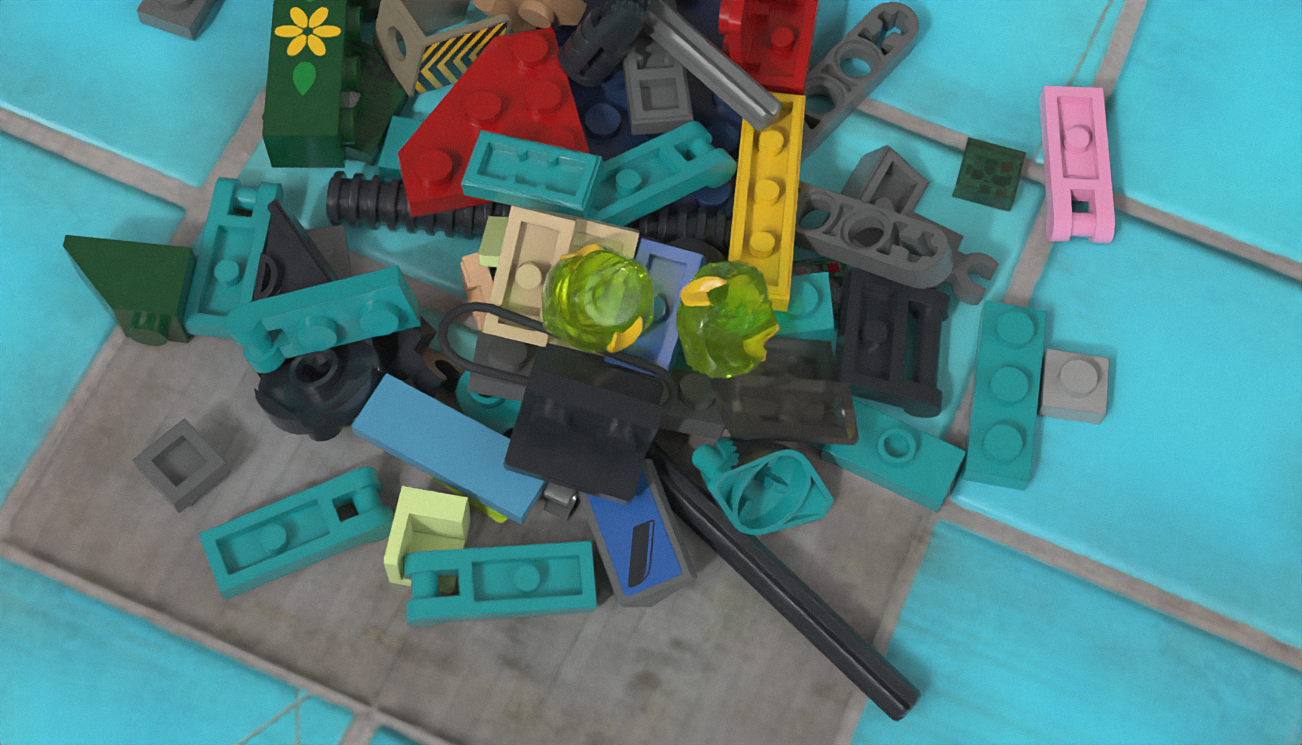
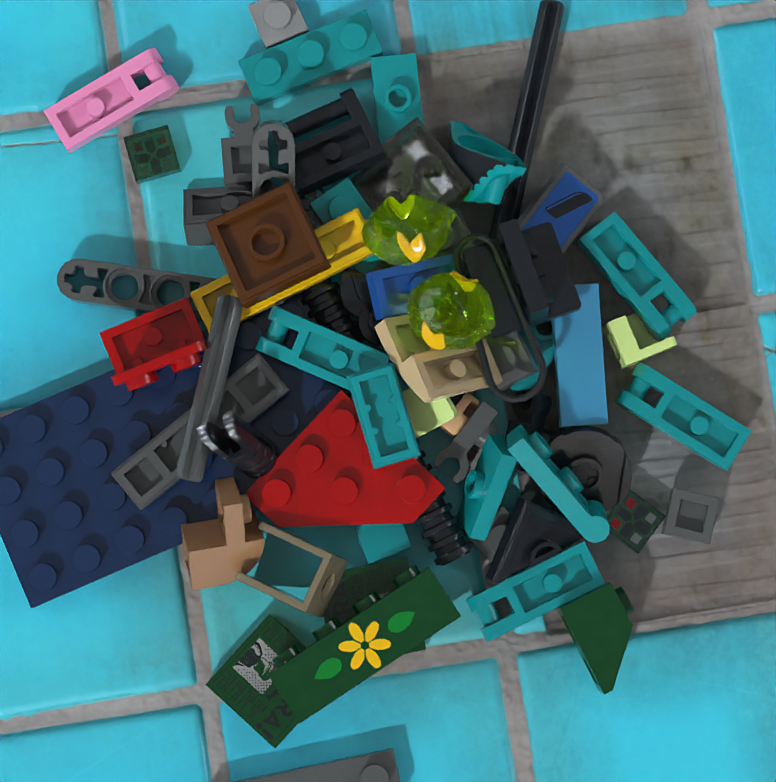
camera: 125 degrees left, 20 degrees up
none -> reddish brown plate [205,181,331,309]
none -> dark grey plate [433,401,498,483]
none -> teal plate [457,434,517,541]
none -> tile [607,490,666,554]

